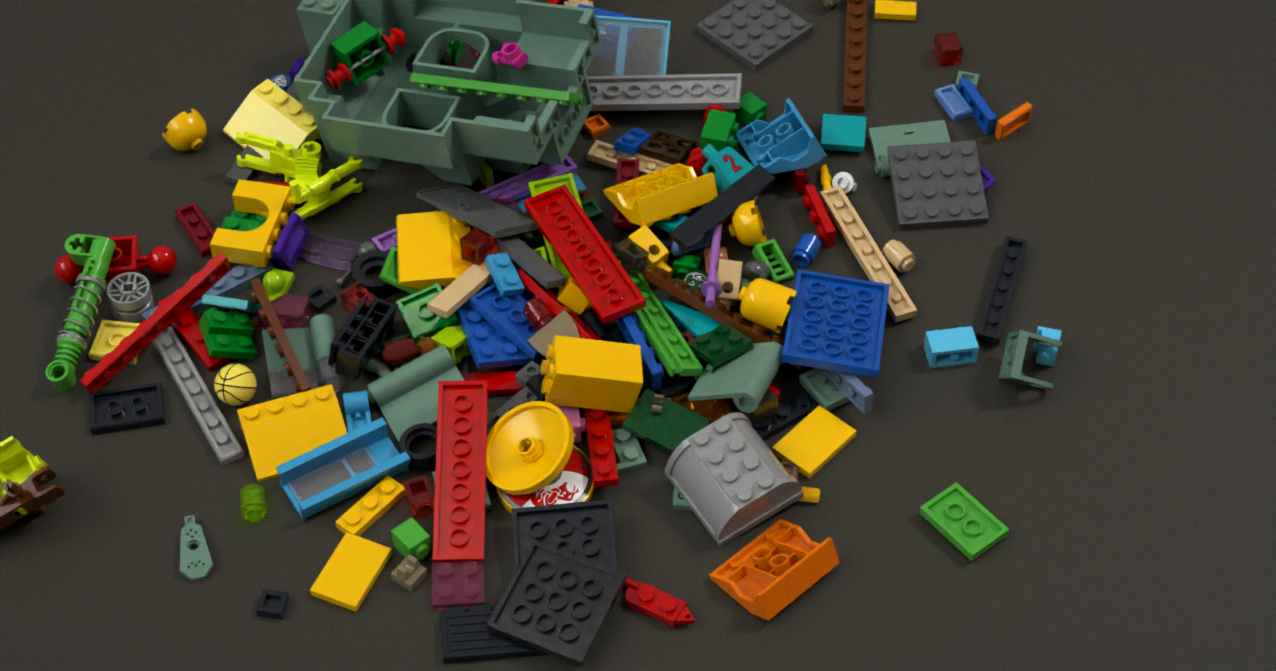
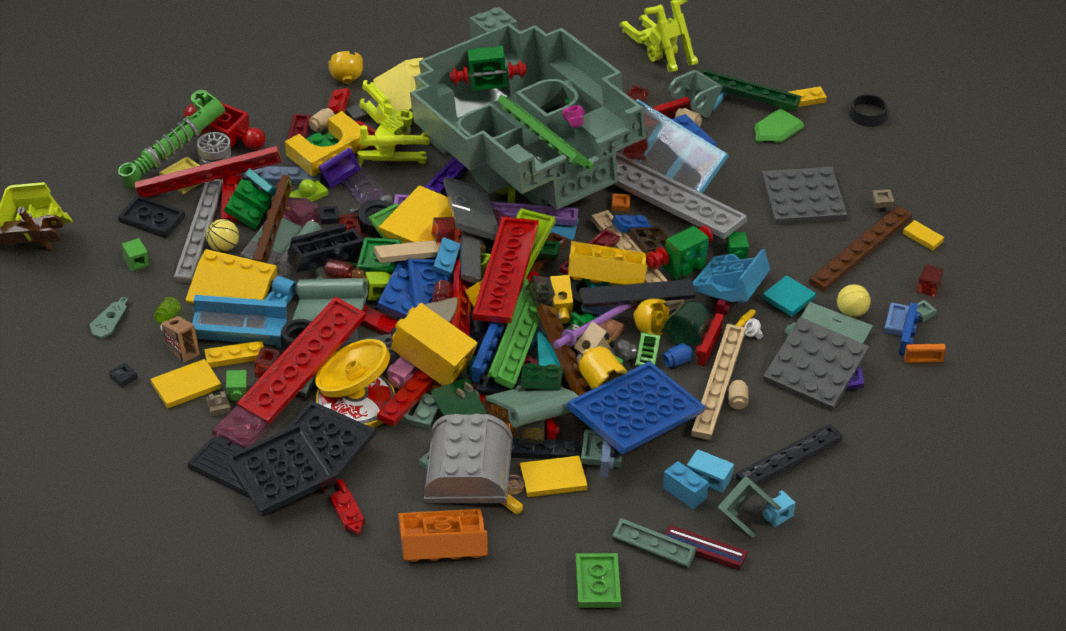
camera: 35 degrees right, 5 degrees down
teal torso [701,144,754,194] -> none
none -> bright green brick [122,238,149,271]
none -> medium nougat torso [160,316,200,363]
none -> tan brick [309,108,335,132]
none -> red plate [327,88,351,115]
none -> dark purple plate [425,157,468,195]
none -> sand green tile [612,518,697,568]
none -> dark azure brick [663,461,709,509]
none -> clear green cylinder [664,301,710,346]
none -> dark red tile [665,525,747,570]
none -> light yellow piece [837,284,871,318]

